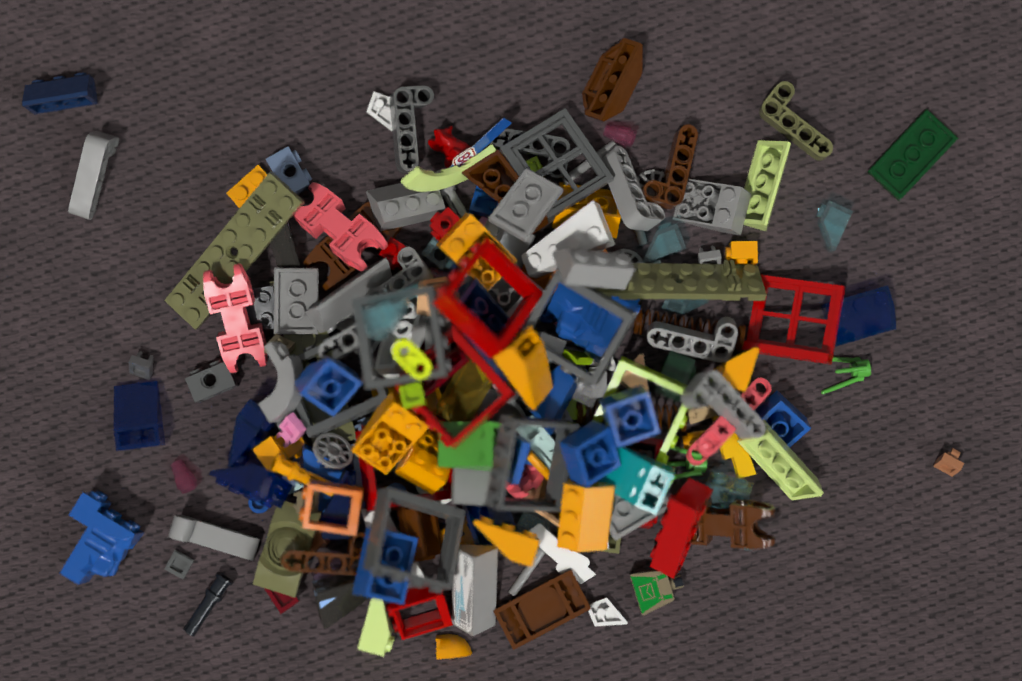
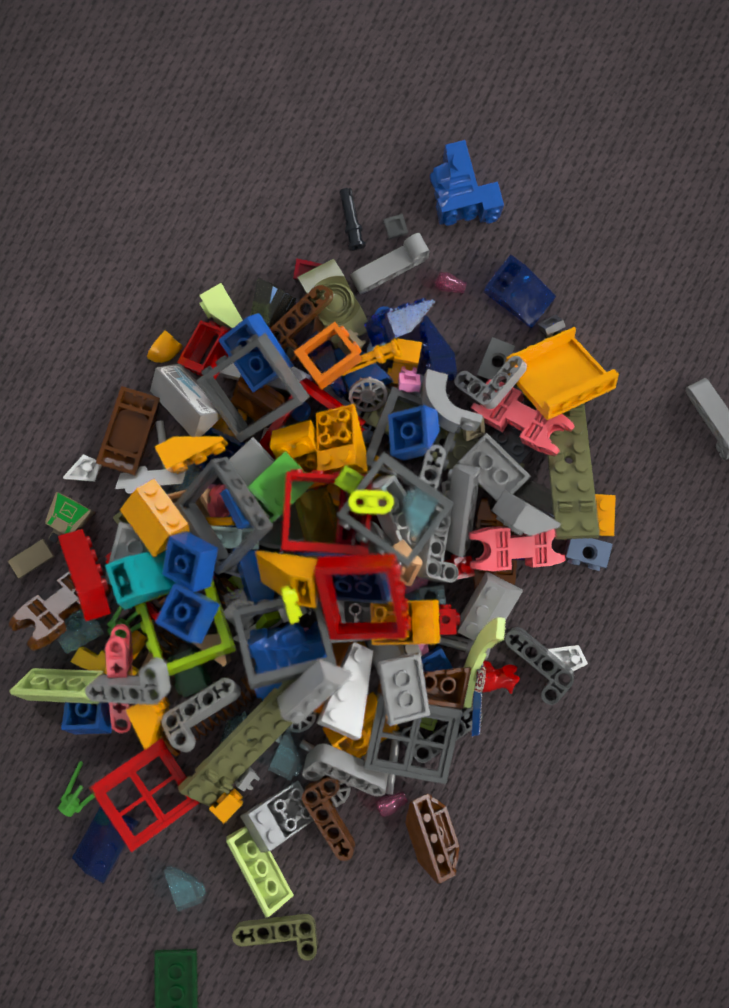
camera: 135 degrees right, 0 degrees up
none -> dark tan tile [8,539,55,579]
none -> neon yellow plate [280,586,302,624]
none -> light grey beam [454,356,527,409]
none -> light grey slope [492,490,560,536]
none -> light orange panel [506,327,619,420]

